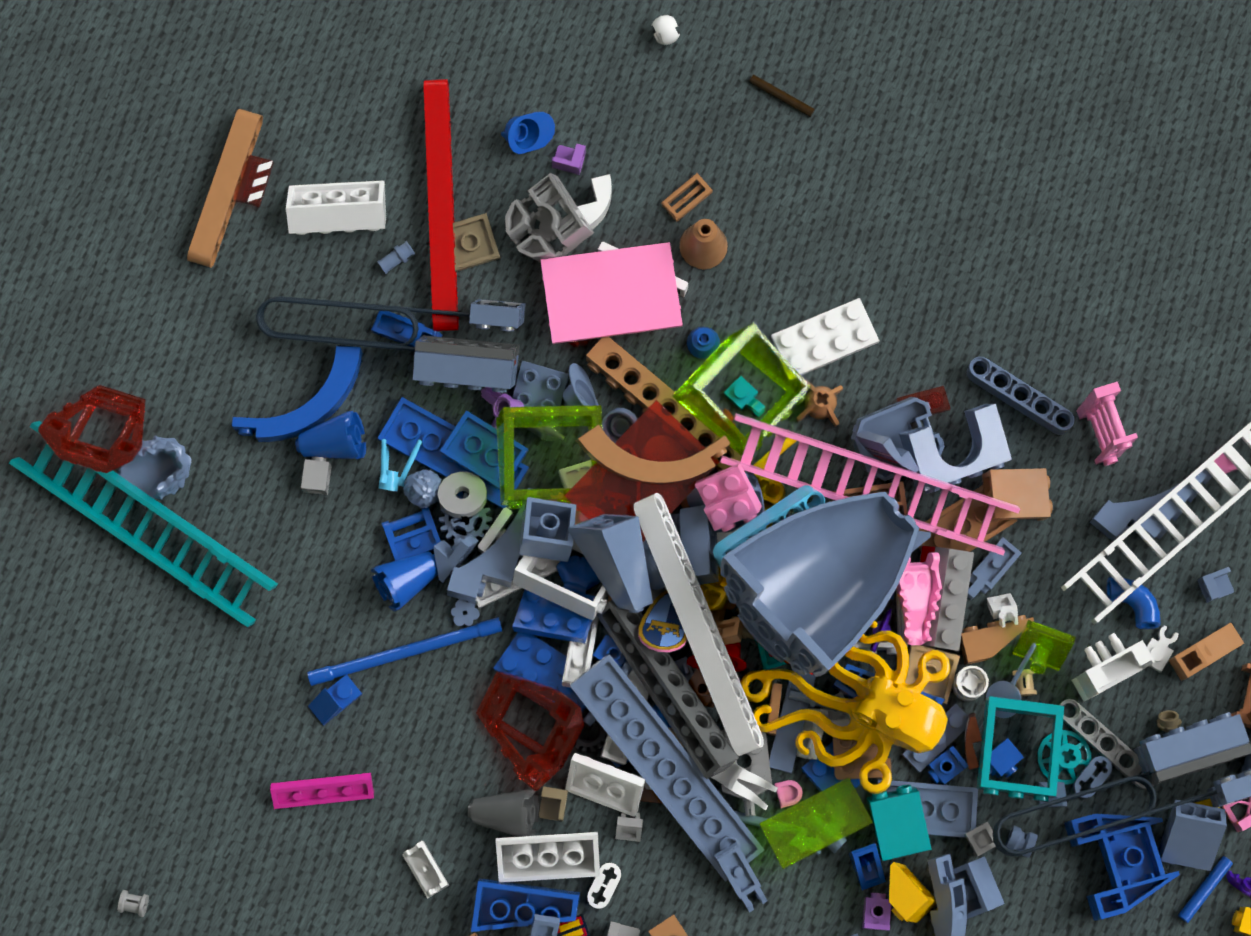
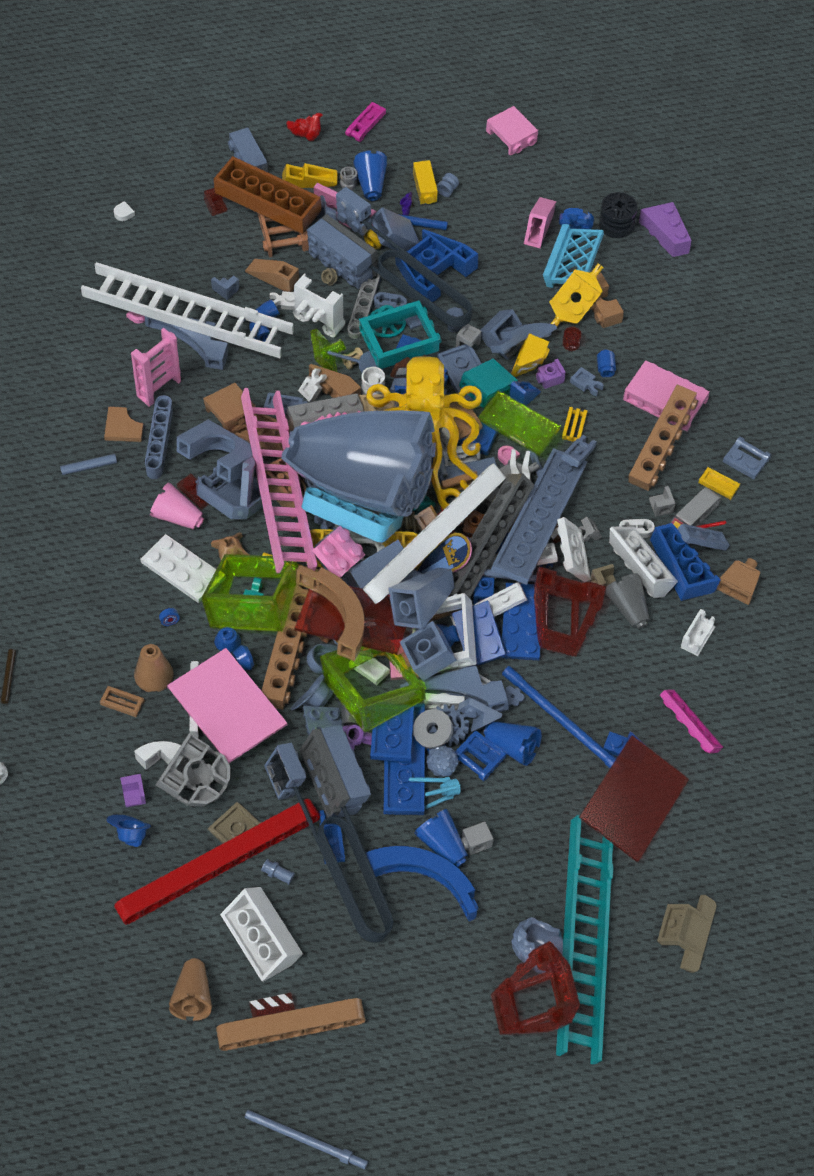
camera: 120 degrees left, 20 degrees down
none -> sand blue piece [60,454,117,475]
none -> medium nougat tile [104,407,143,442]
none -> bright pink cone [150,483,204,530]
none -> blue tile [159,608,180,626]
none -> medium nougat cone [169,958,212,1021]
none -> blue cone [232,645,254,670]
none -> sand blue bar [245,1110,368,1169]
none -> yellow tile [562,407,587,442]
none -> clear red piece [579,735,689,862]
none -> dark tan plate [657,895,716,973]

